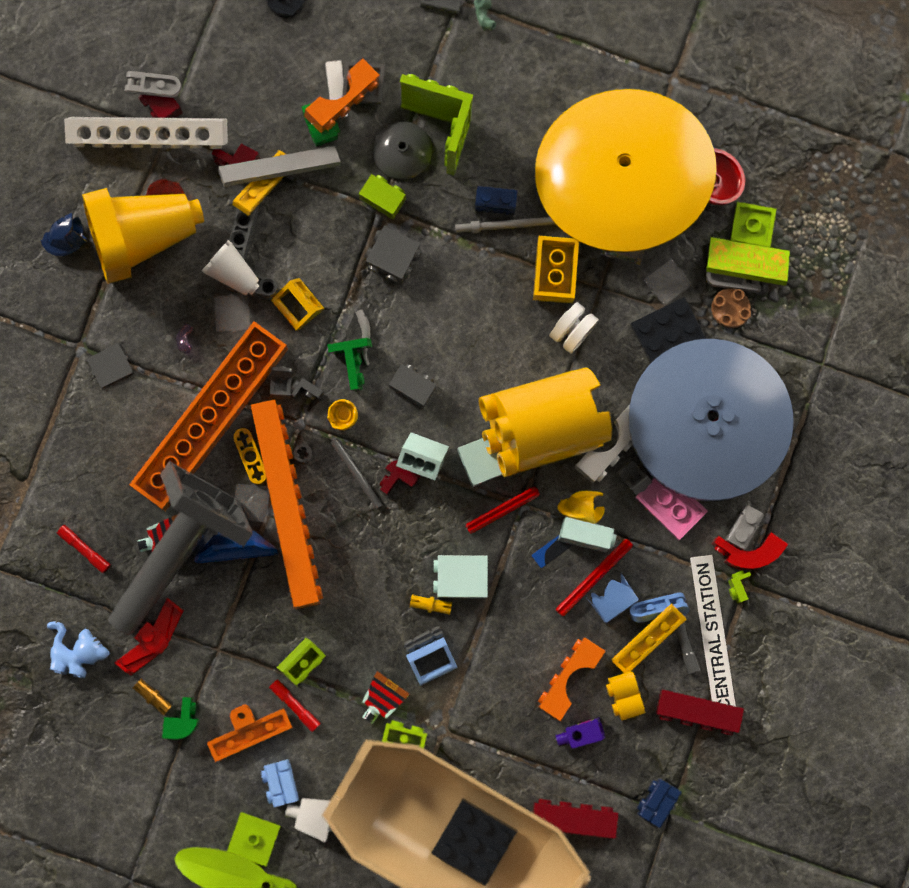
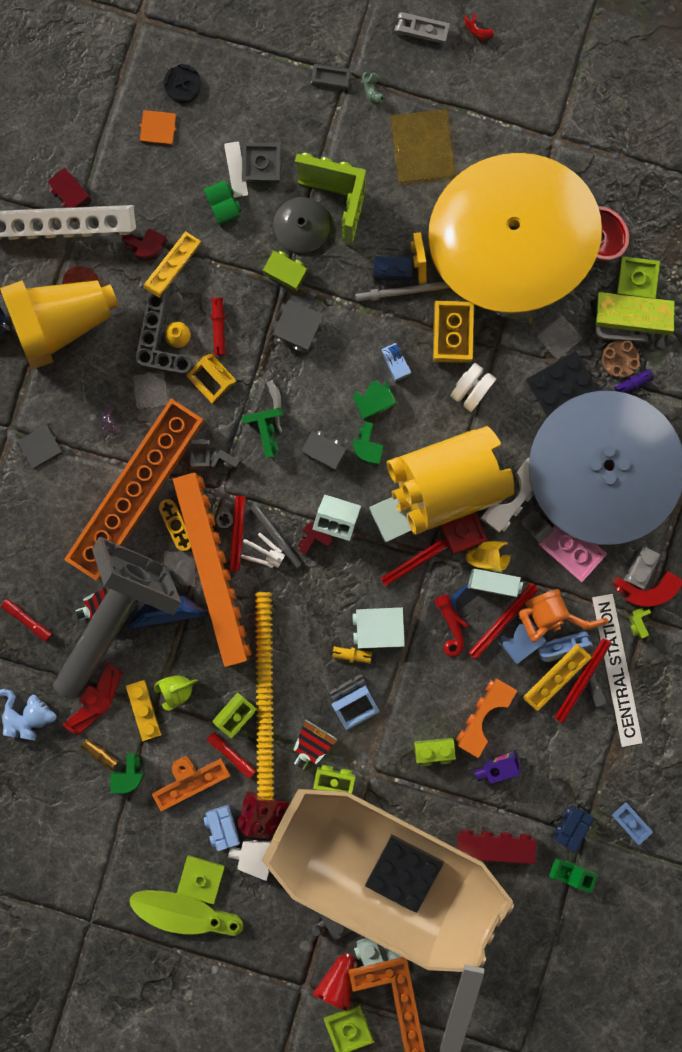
camera: 10 degrees right, 5 degrees up
light grey plate [124,71,182,97] -> none
white cone [202,240,259,295] -> none
light grey tile [218,146,341,187] -> none
orange arch [304,58,380,133] -> none
yellow hair [327,399,358,431] -> none
yellow brick [606,671,645,720] -> none
dark red brick [655,689,744,736] -> none
none -> yellow plate [126,680,162,741]
none -> orange piece [140,110,176,145]
none -> lime helmet [154,675,198,711]
none -> yellow brick [164,322,191,348]
none -> red pin [210,297,226,356]
none -> red axle [229,496,246,571]
none -> dark red bracket [237,791,290,839]
none -> white plant [241,533,285,568]
none -> yellow piece [255,592,274,800]
none -> green piece [350,378,396,421]
none -> green brick [353,422,384,466]
none -> light blue leg [381,343,411,382]
none -> clear yellow piece [390,109,455,183]
none -> yellow wing [410,232,427,285]
none -> lime brick [414,738,456,766]
none -> red plant [434,593,468,657]
none -> red plate [440,512,488,555]
none -> orange piece [519,589,608,643]
none -> green brick [549,858,598,893]
none -> red axle [555,638,612,723]
none -> medium blue plate [612,802,653,845]
none -> dark purple pin [614,369,654,393]

